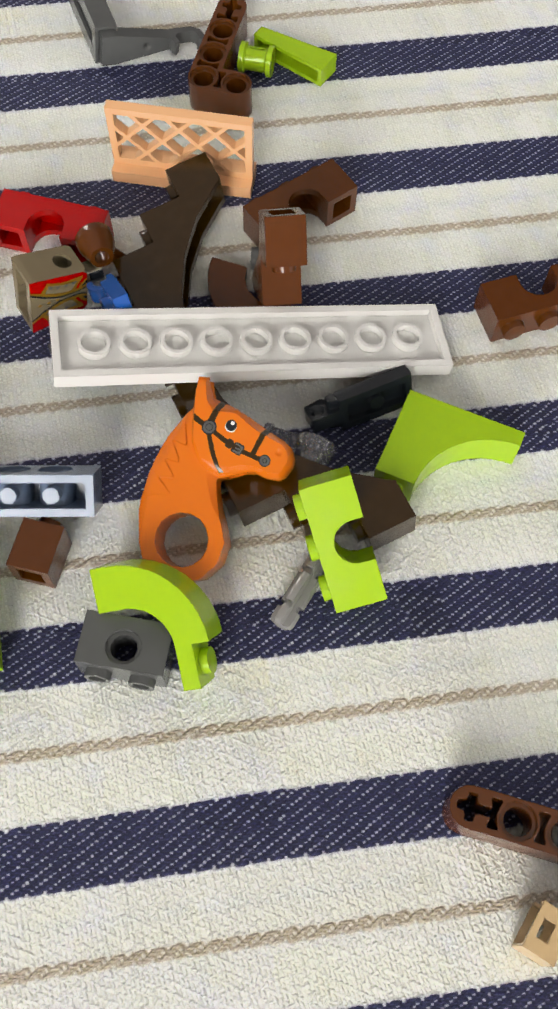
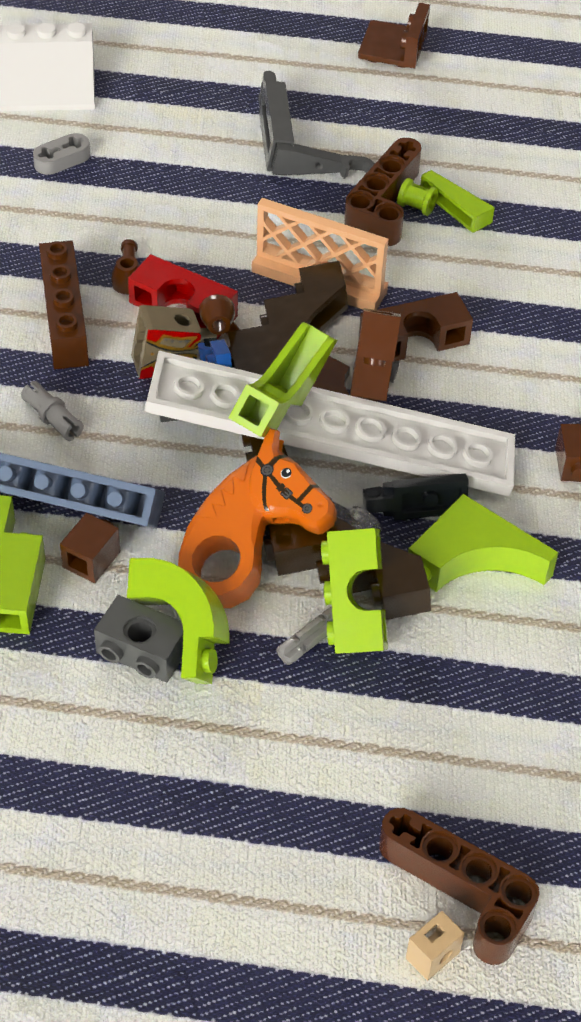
camera: 15 degrees right, 15 degrees down
none -> lime arch [228,322,338,437]

